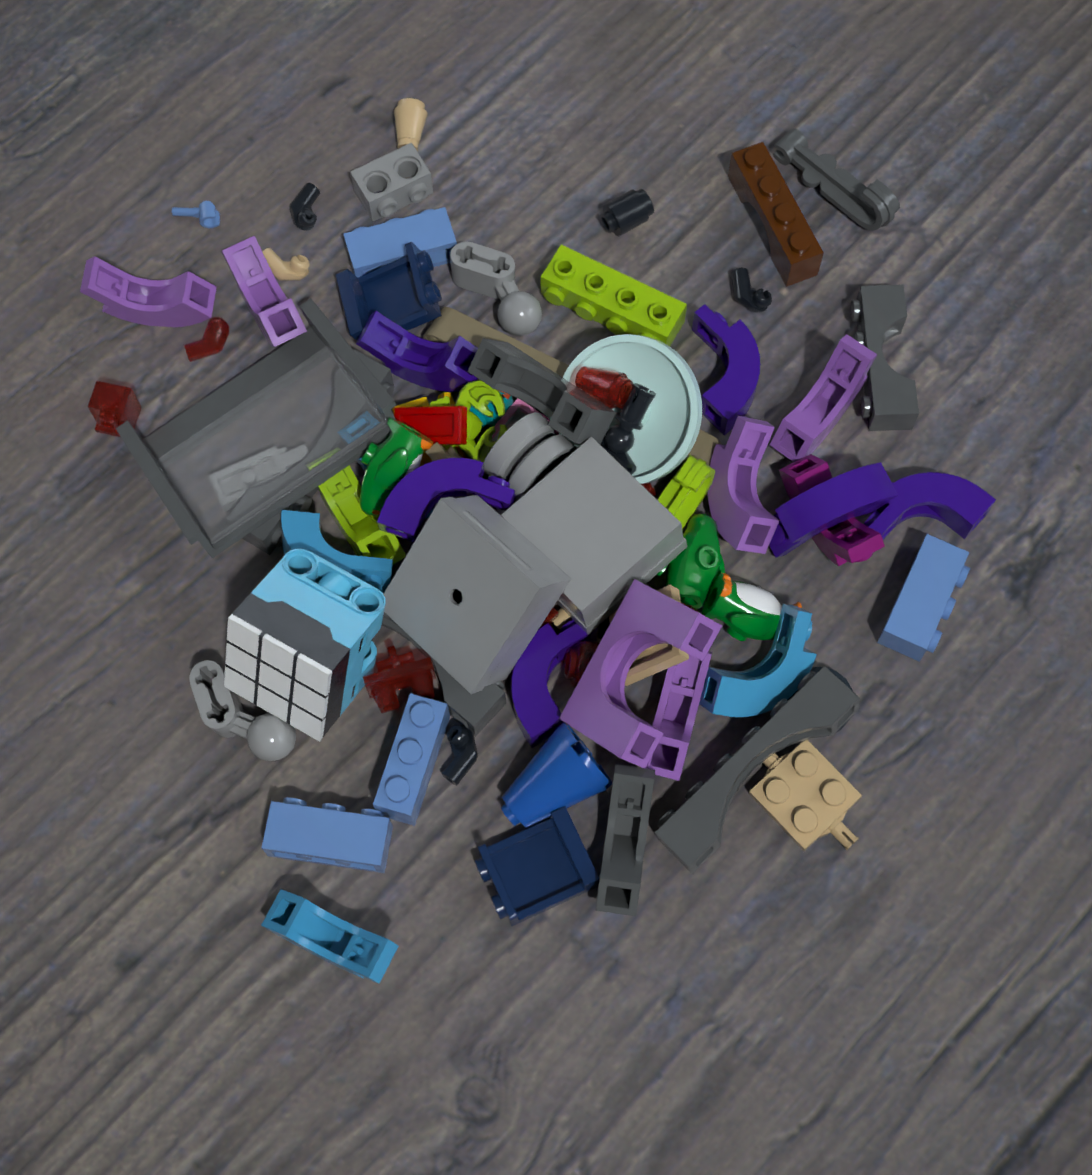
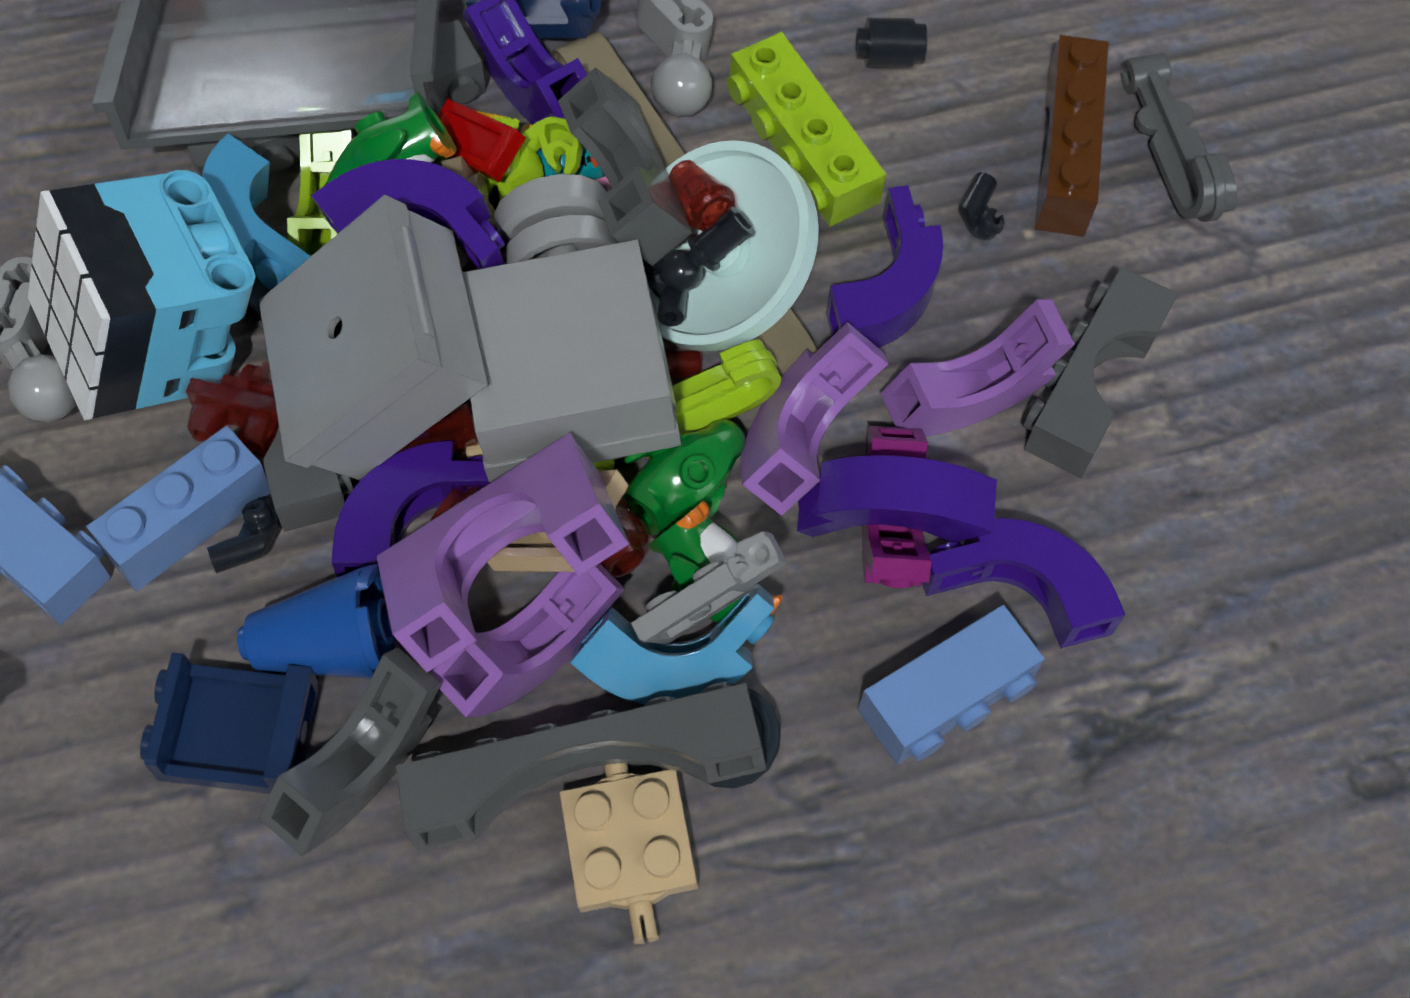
camera: 25 degrees right, 5 degrees down
none -> light grey hinge [631,531,788,644]

